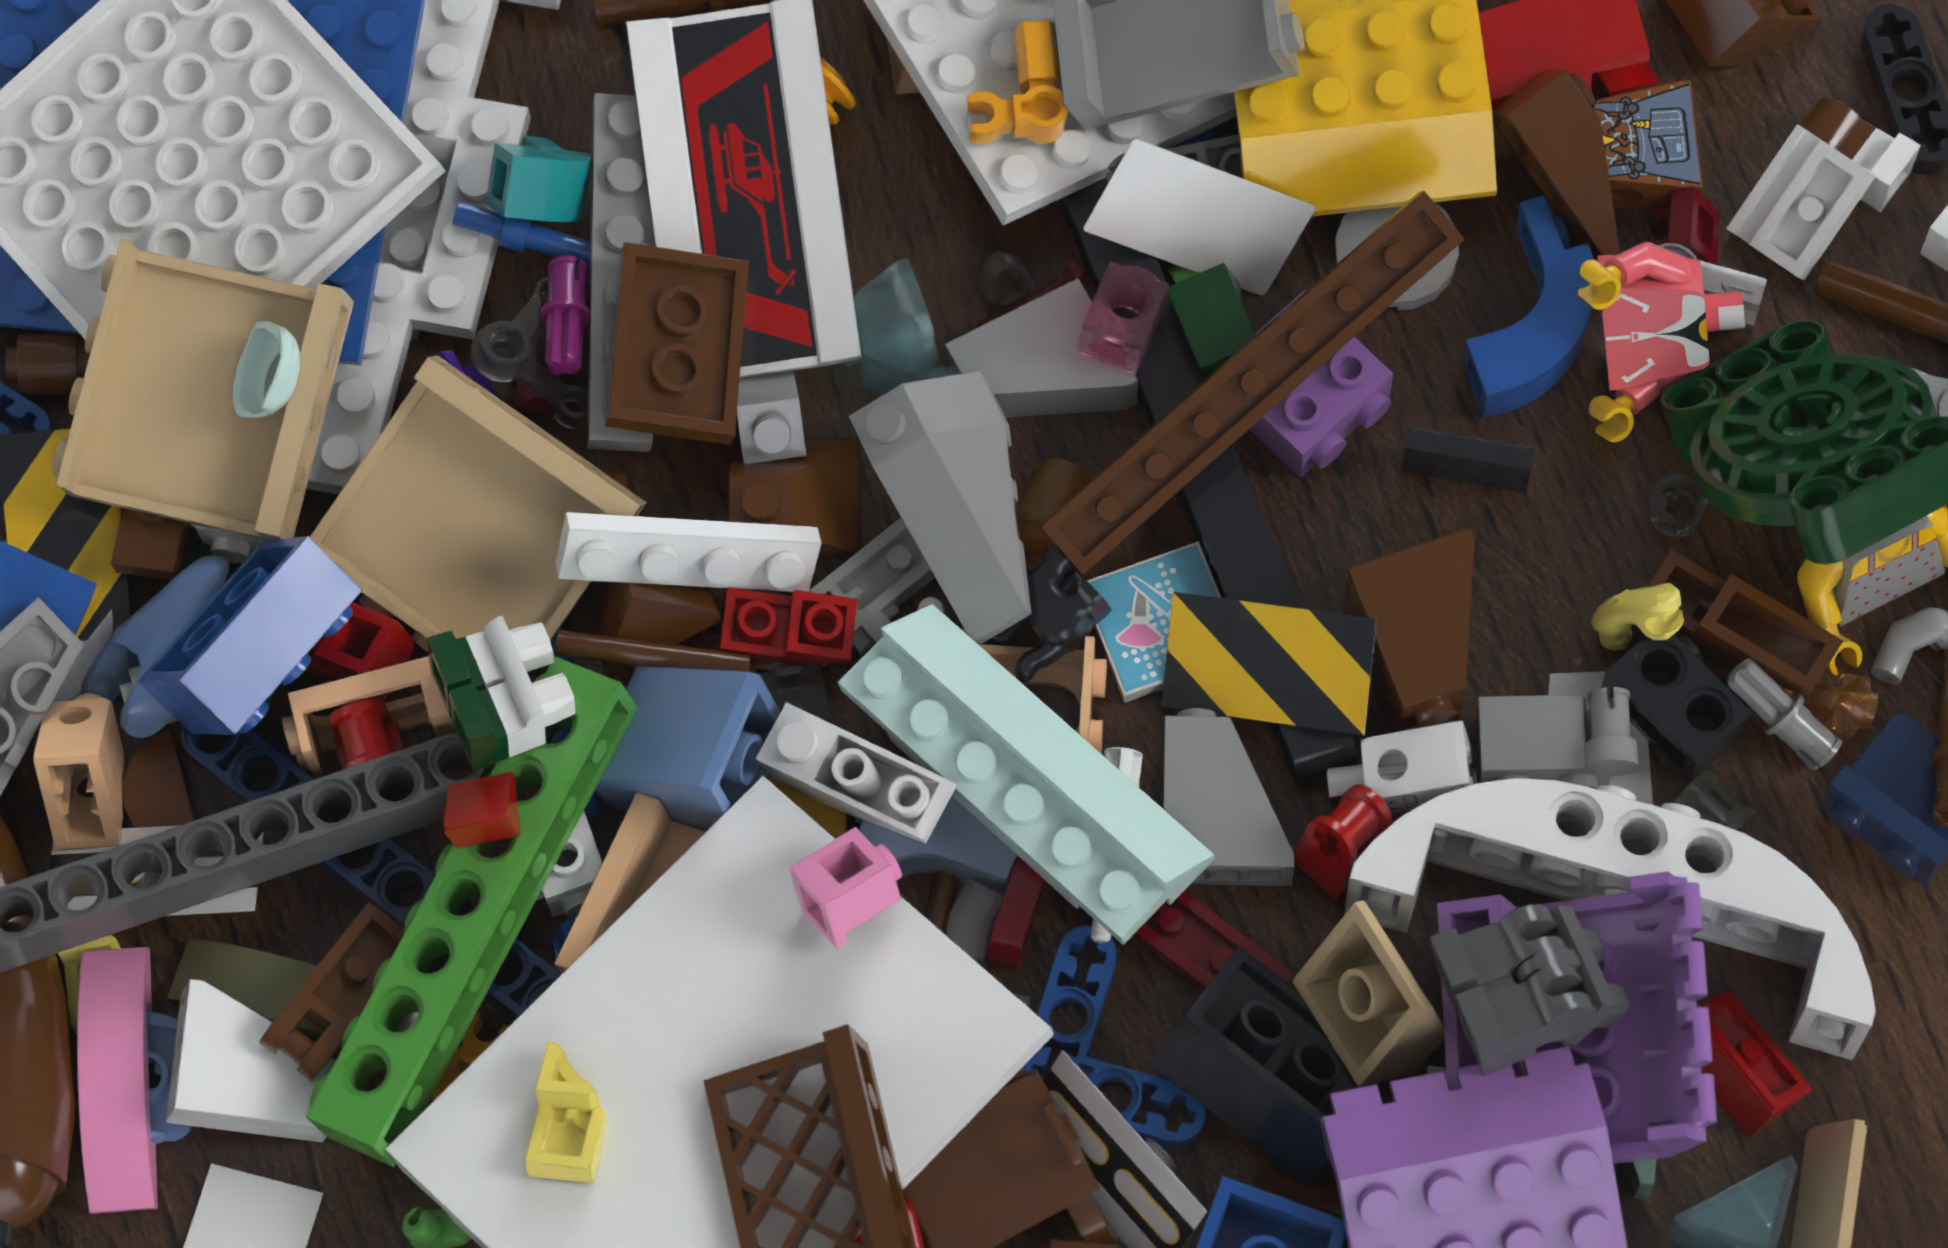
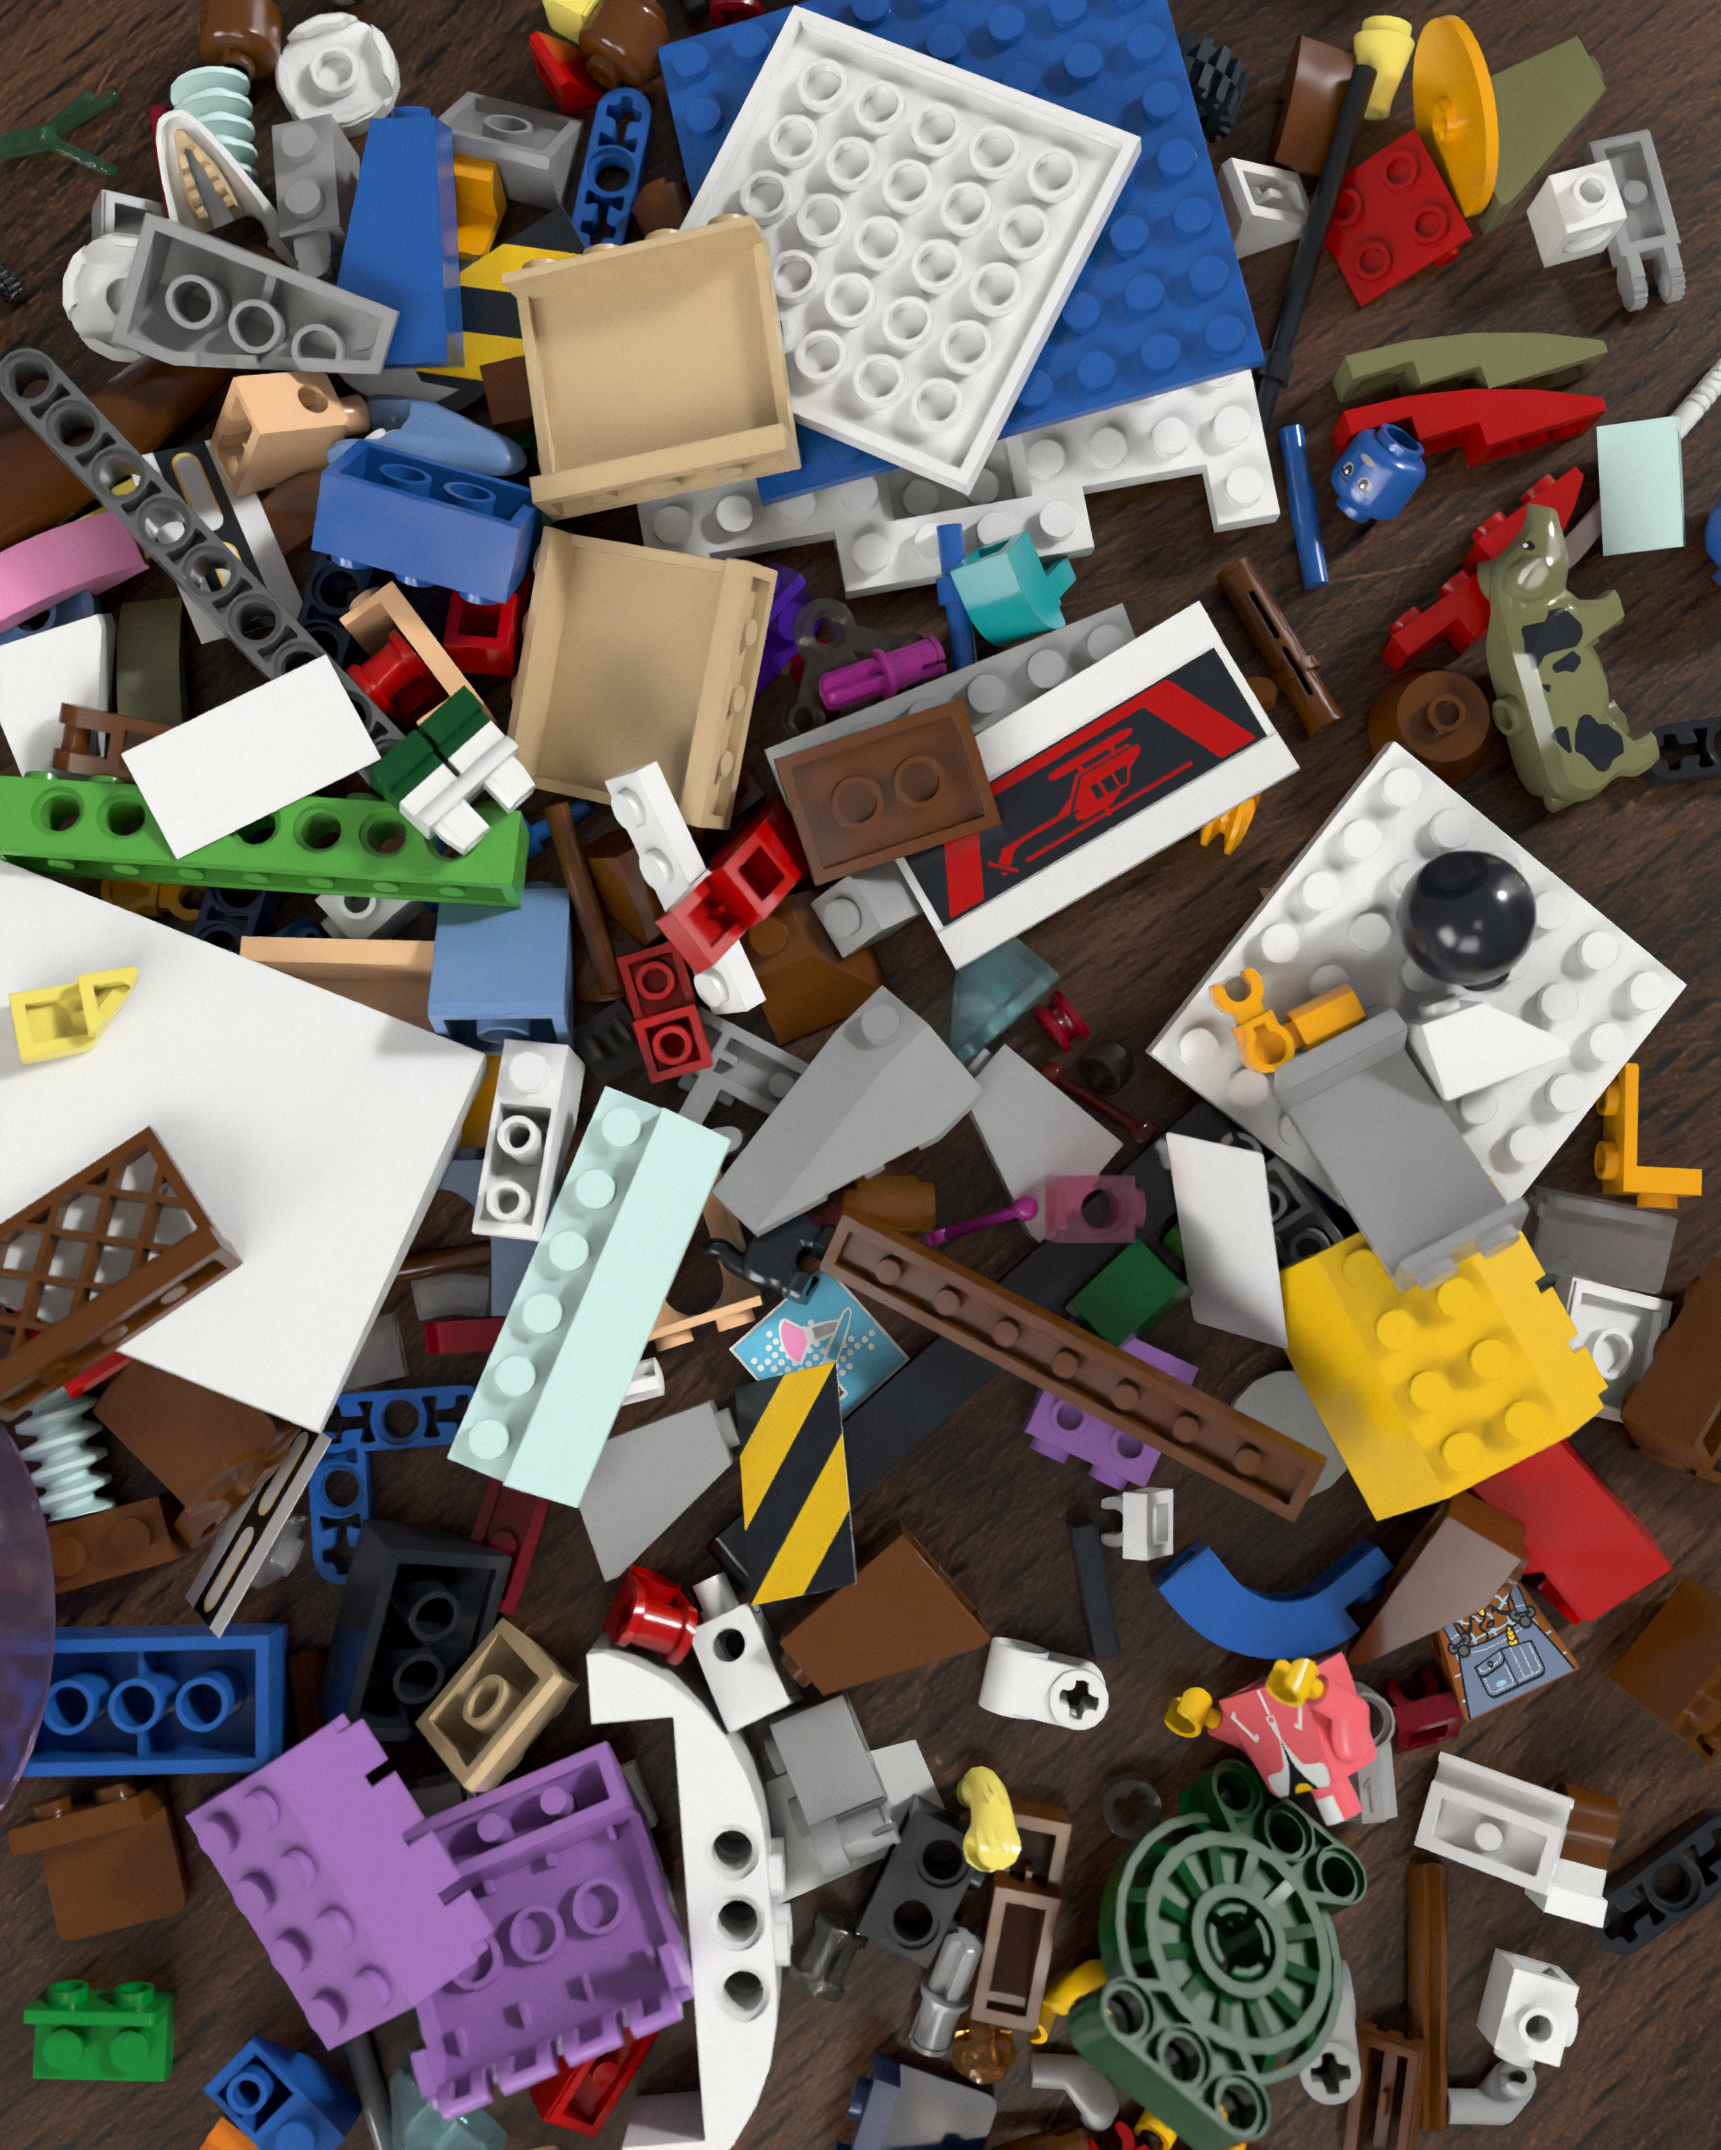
camera: 65 degrees right, 15 degrees up
light aqua piece [233,321,300,418] -> none
red slope [443,772,520,849] -> none
bright pink brick [789,827,902,949] -> none
dark grey hips [1430,905,1630,1076] -> none
none -> white sticker [121,655,381,859]
none -> red slope [655,792,808,975]
none -> magenta hinge [925,1195,1039,1247]
none -> white piece [978,1637,1109,1730]
none -> dark red bush [1030,990,1091,1054]
none -> white tile [1101,1487,1173,1561]

